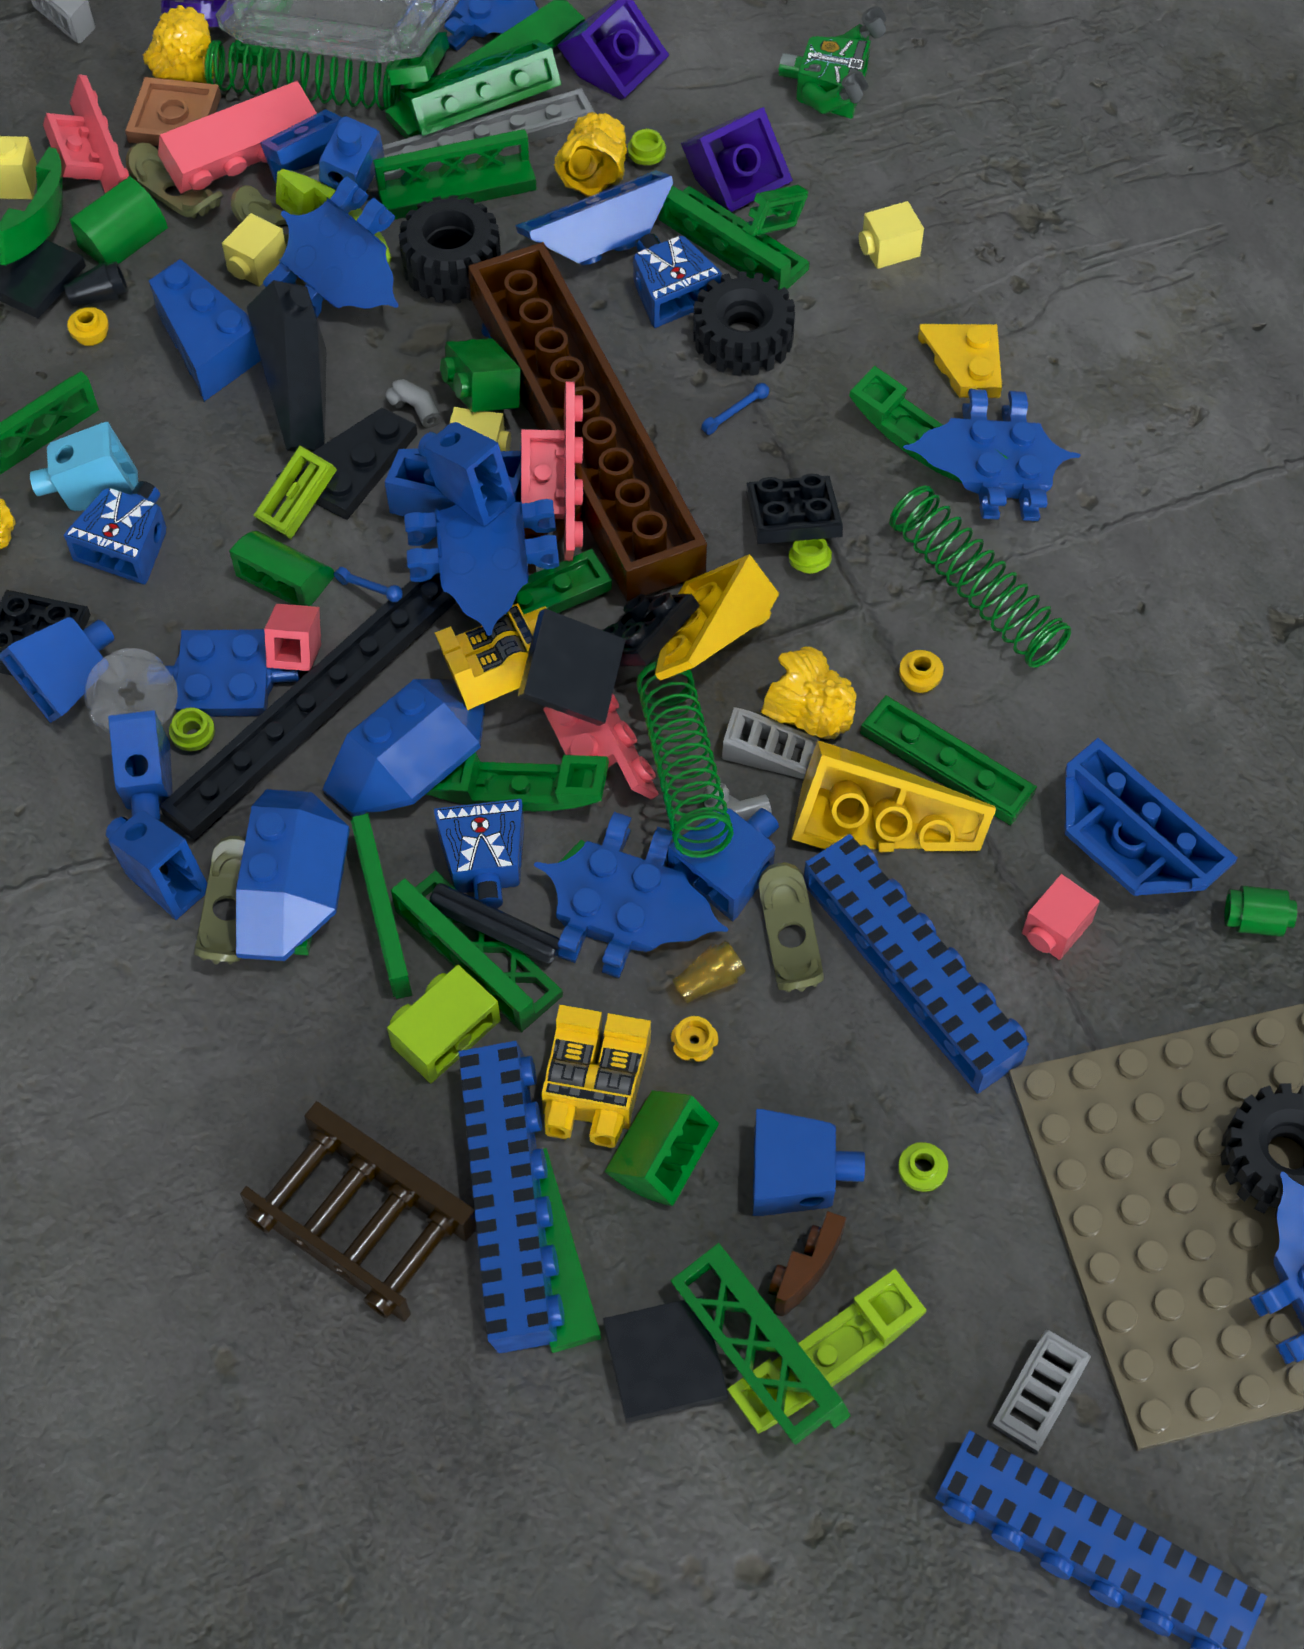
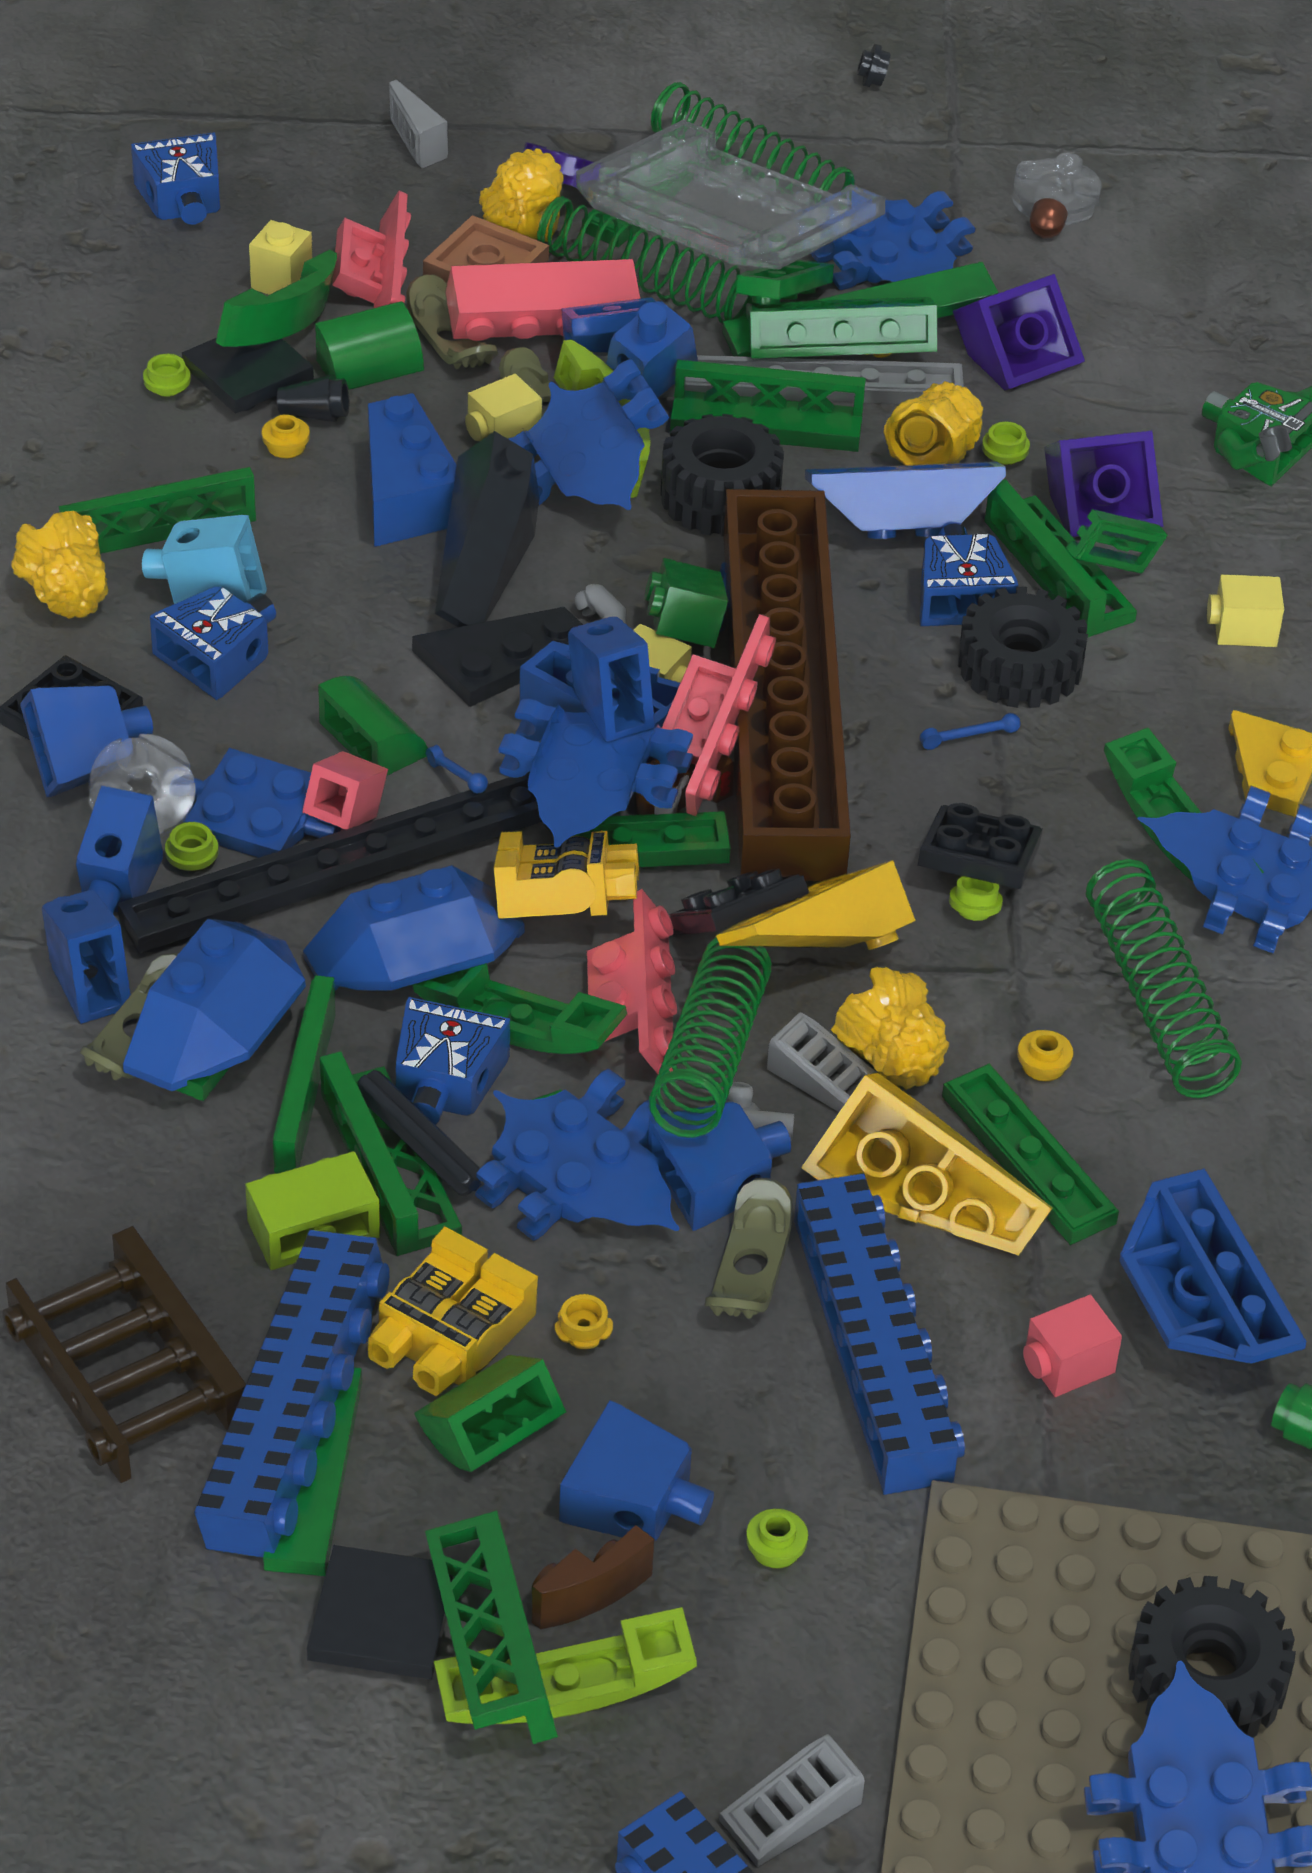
camera: 20 degrees right, 15 degrees down
lime tile [253,446,337,540] -> none
black tile [518,608,626,726] -> none
clear yellow cone [672,940,746,1004] -> none

